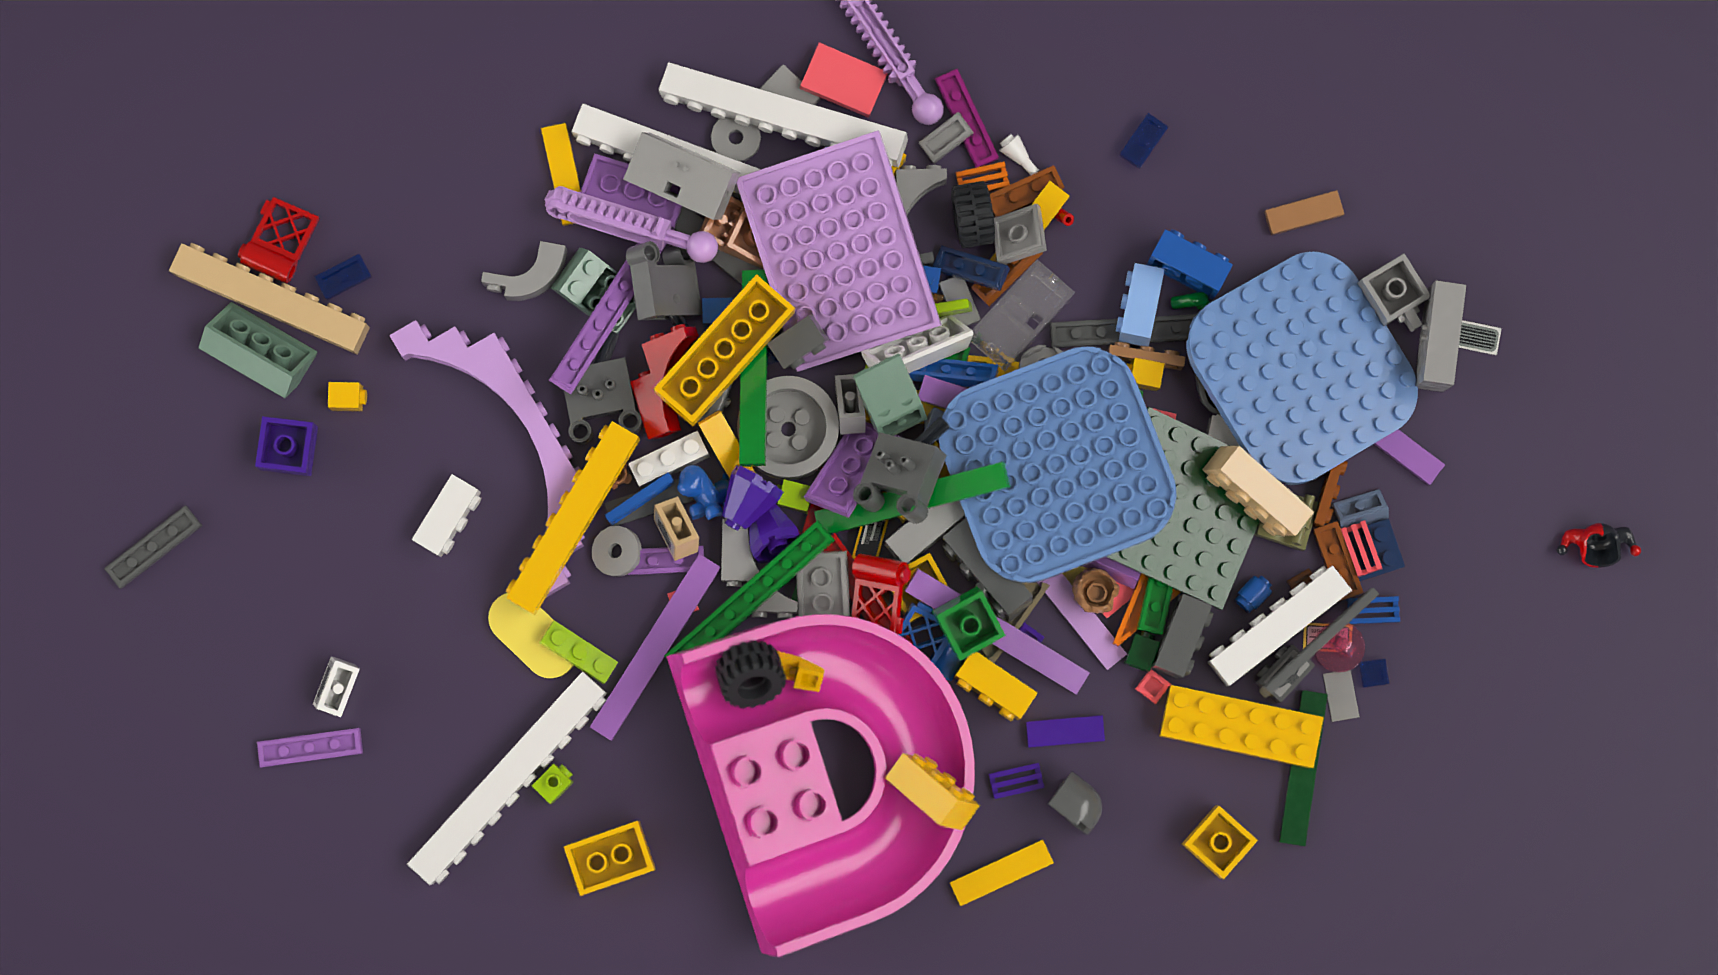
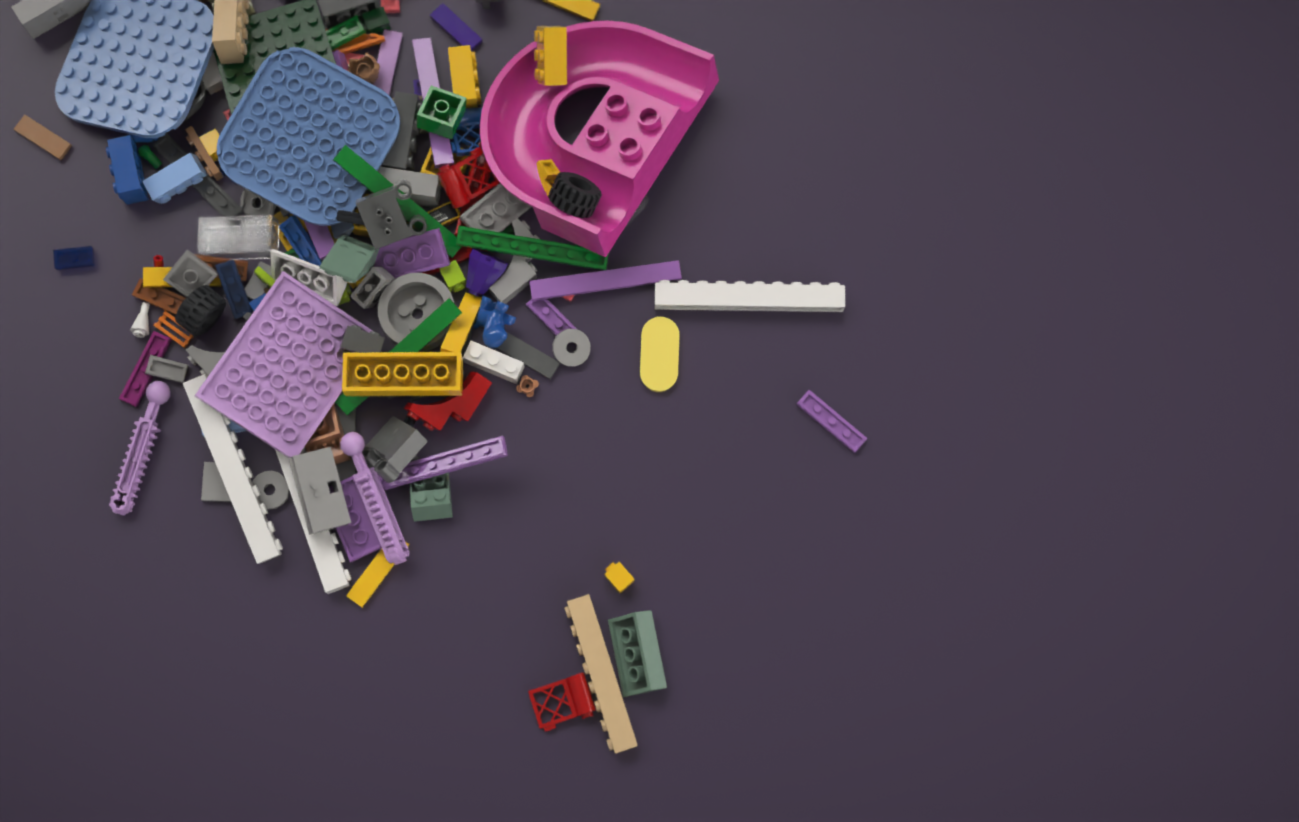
camera: 135 degrees left, 5 degrees down
dark grey tile [104,505,203,589] -> none
dark purple brick [255,416,318,476] -> none
white brick [313,656,359,717] -> none
clear blue plate [314,254,372,300] -> none
lavender arch [390,320,585,598] -> none
white brick [412,474,481,557] -> none
light grey arch [481,241,567,301] -> none
yellow brick [506,421,640,615] -> none
lime brick [532,764,574,804] -> none
lime plate [539,621,618,684] -> none
dark grey piece [564,331,643,445] -> none
yellow brick [564,821,656,896] -> none
blue tile [605,472,675,525] -> none
tan brick [654,496,699,561] -> none
blue brick [702,298,733,327] -> none
dark purple cone [722,465,783,531] -> none
coral tile [800,43,888,118] -> none
dark purple tile [988,763,1045,799] -> none
light grey hinge [1357,254,1430,332] -> none

